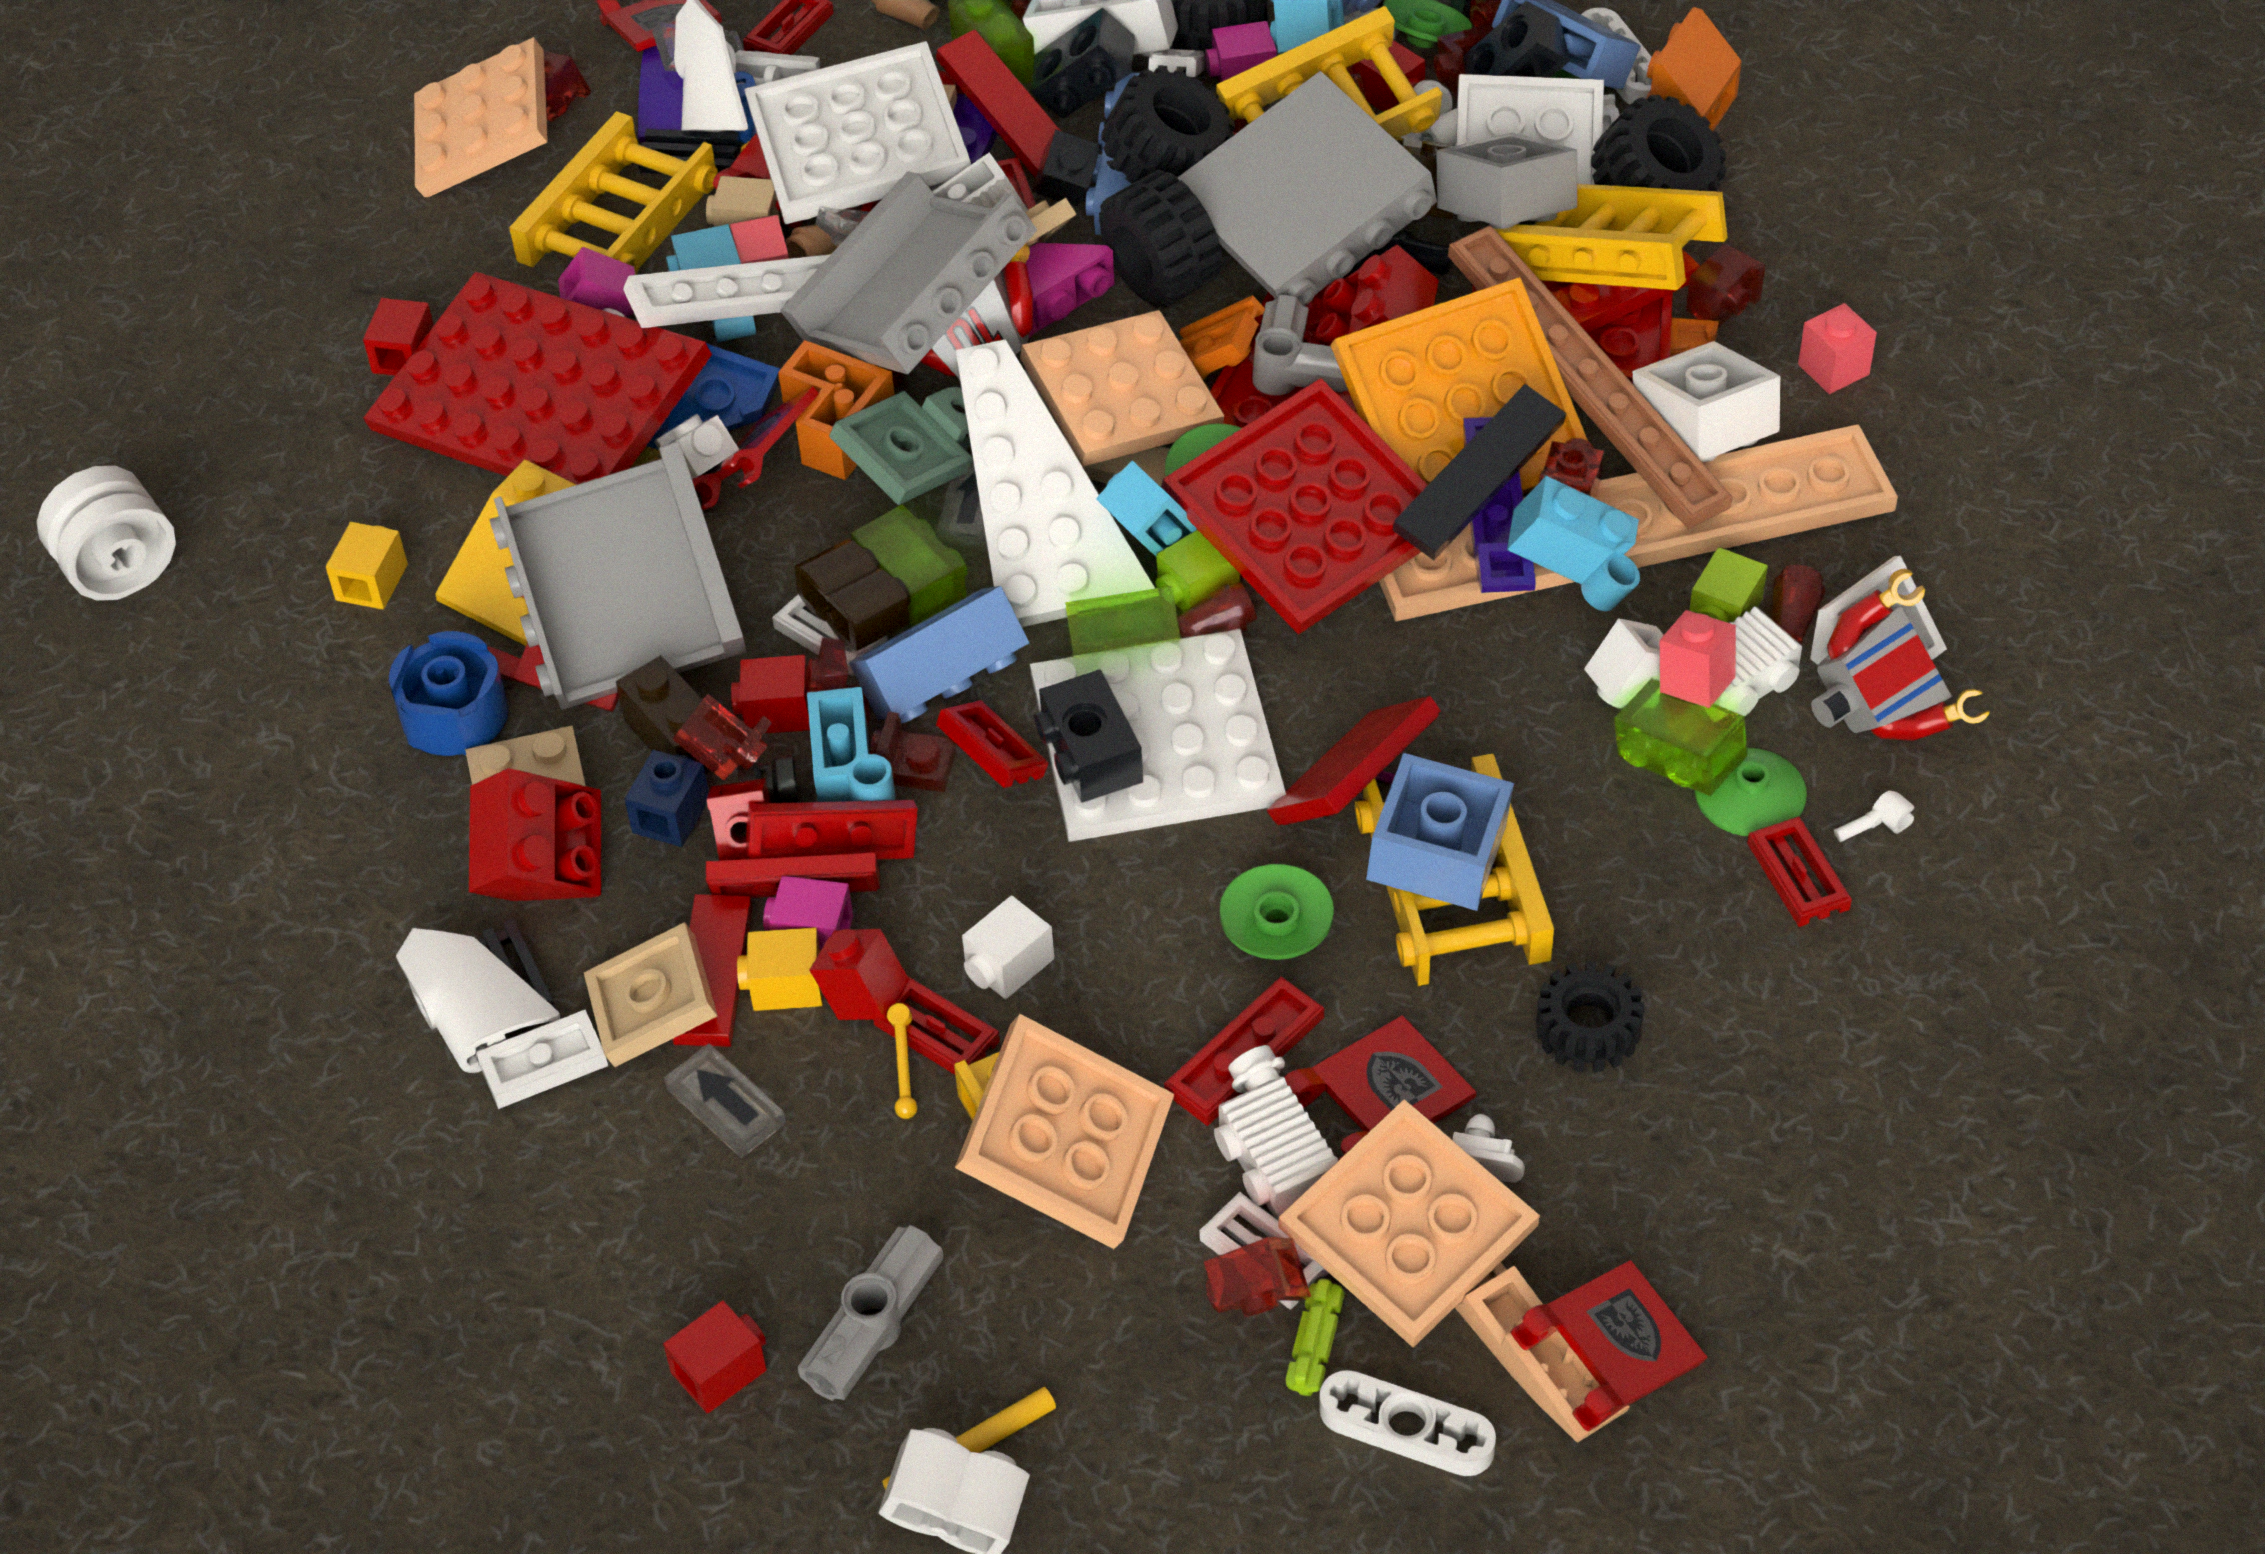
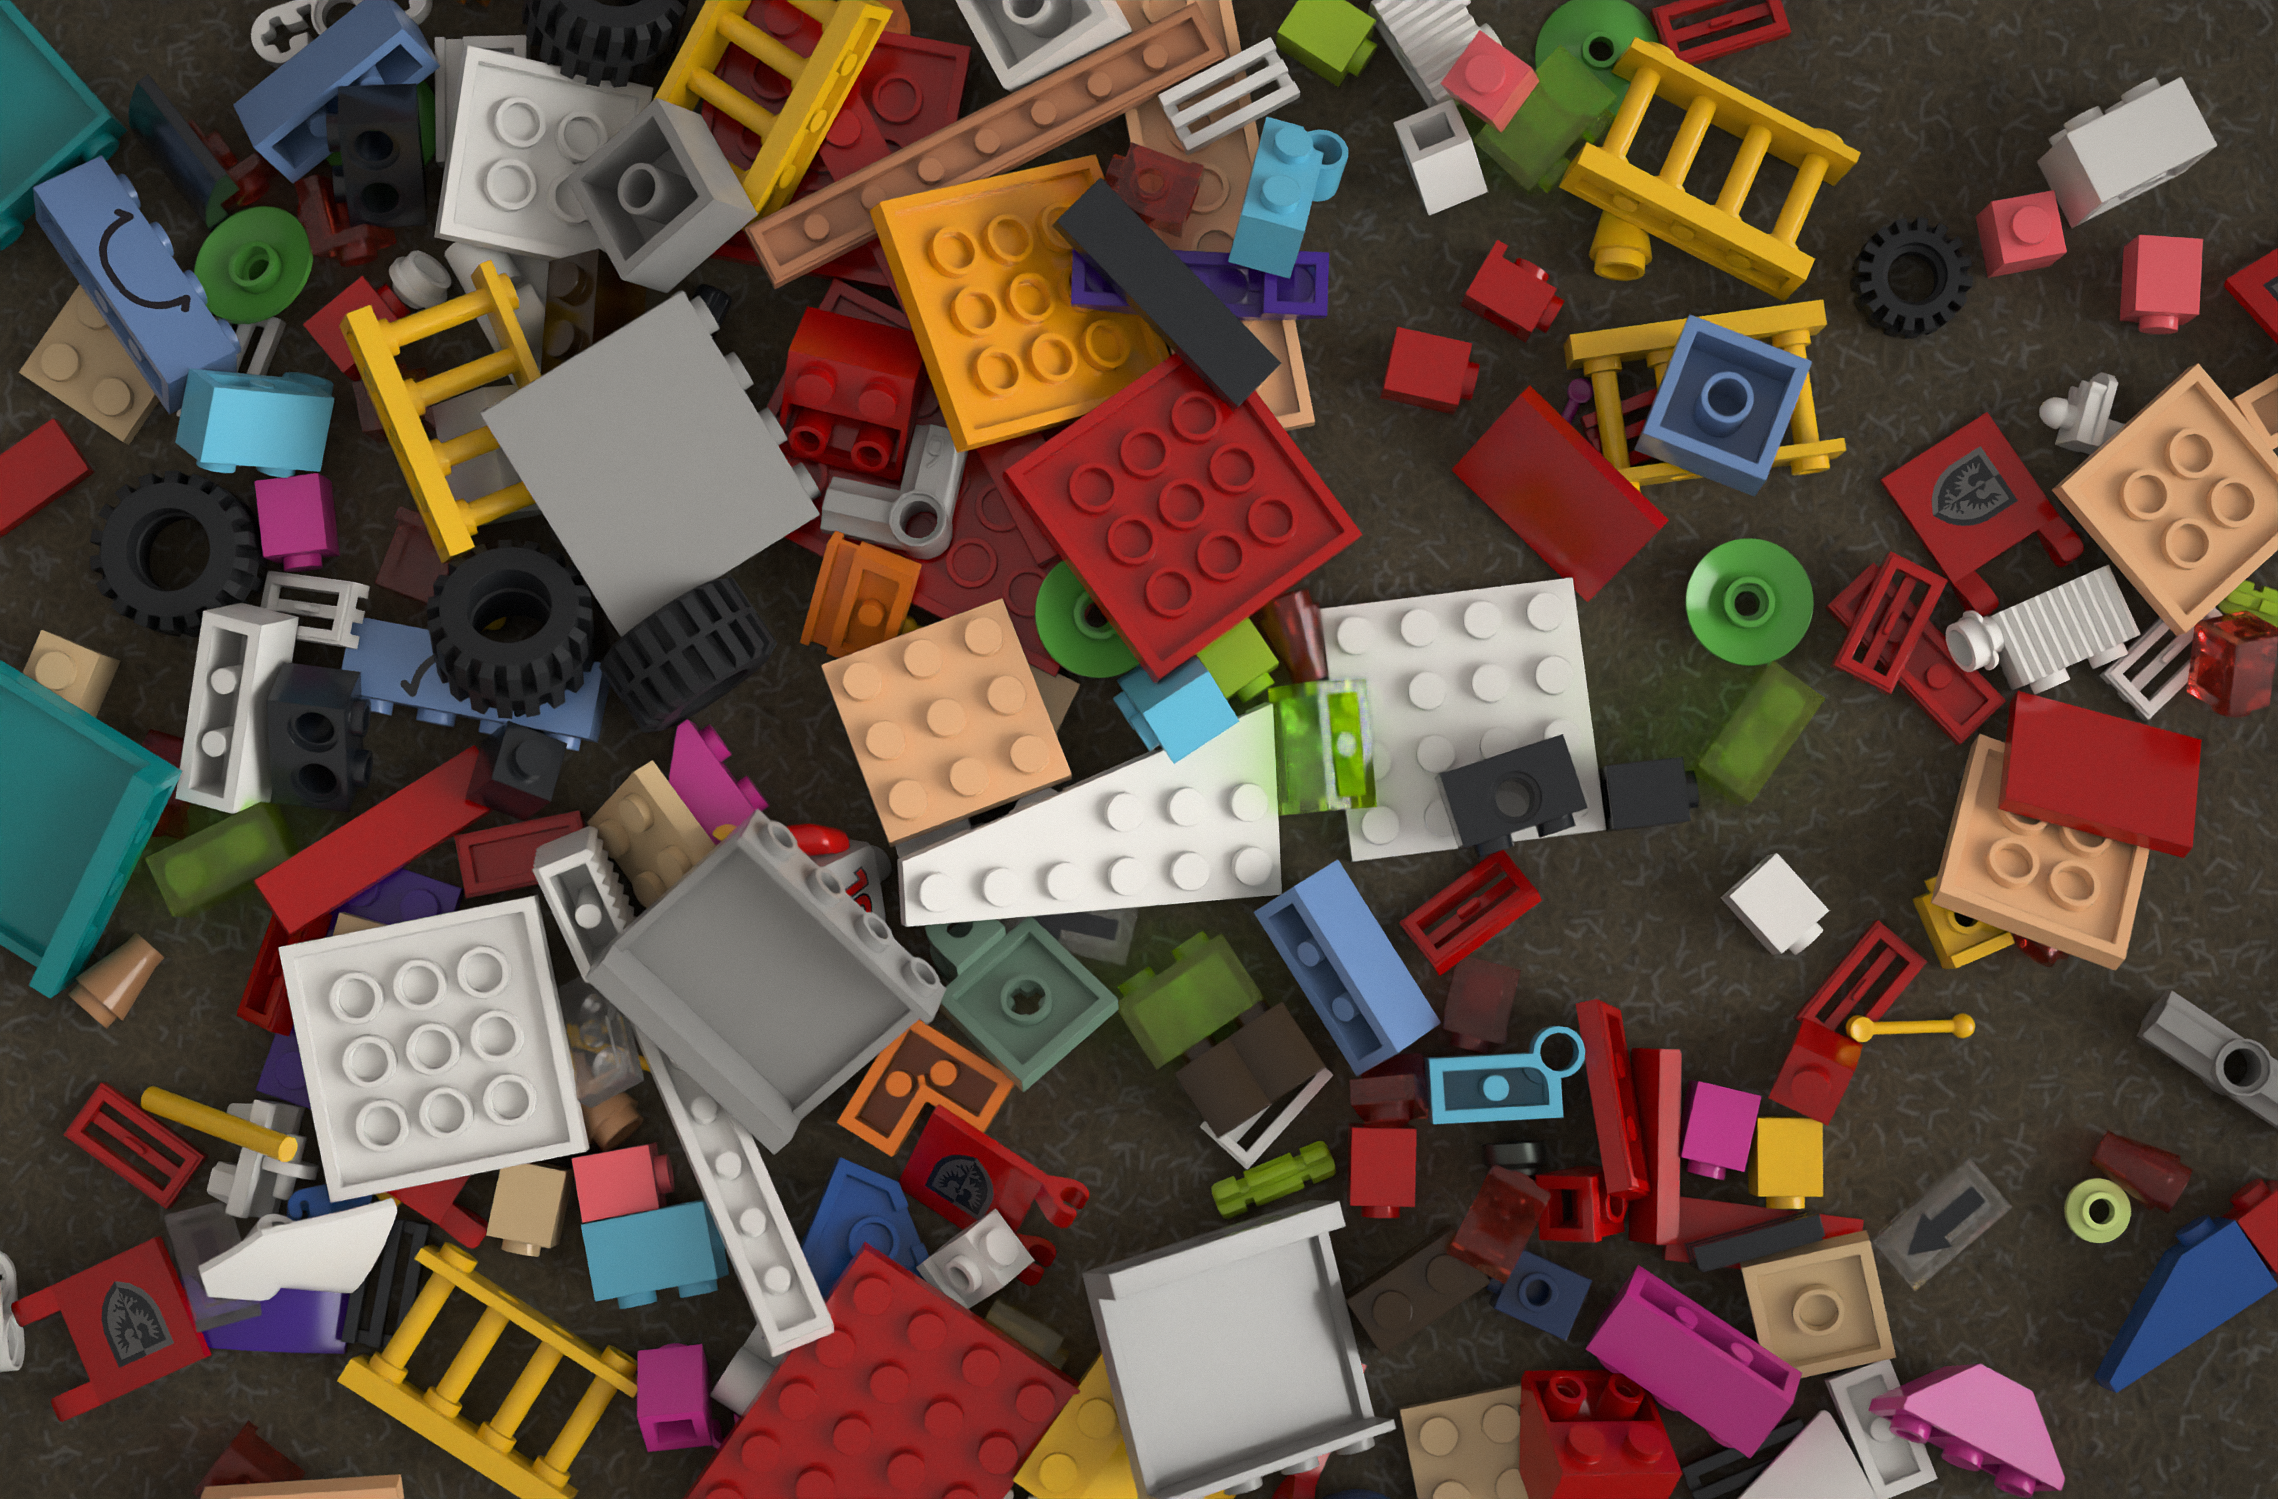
camera: 85 degrees left, 35 degrees up
none -> yellow bar [141,1086,297,1162]
none -> white tile [1158,37,1300,156]
none -> lime axle [1211,1141,1336,1219]
none -> red brick [1380,327,1480,415]
none -> red brick [1461,240,1565,343]
none -> yellow fence [1559,37,1861,302]
none -> dark pink brick [1586,1265,1802,1458]
none -> yellow cone [1589,210,1652,281]
none -> black brick [1599,757,1699,832]
none -> black tile [1684,1210,1825,1272]
none -> clear neon green brick [1688,661,1826,807]
none -> red tile [1830,551,1948,695]
none -> slope [1868,1364,2065,1498]
none -> coral brick [1976,190,2067,278]
none -> red tile [1998,691,2202,858]
none -> white brick [2037,77,2217,228]
none -> yellowish green plate [2064,1178,2131,1243]
none -> clear red cone [2089,1130,2193,1214]
none -> blue slope [2094,1215,2278,1393]
none -> coral brick [2120,235,2203,334]

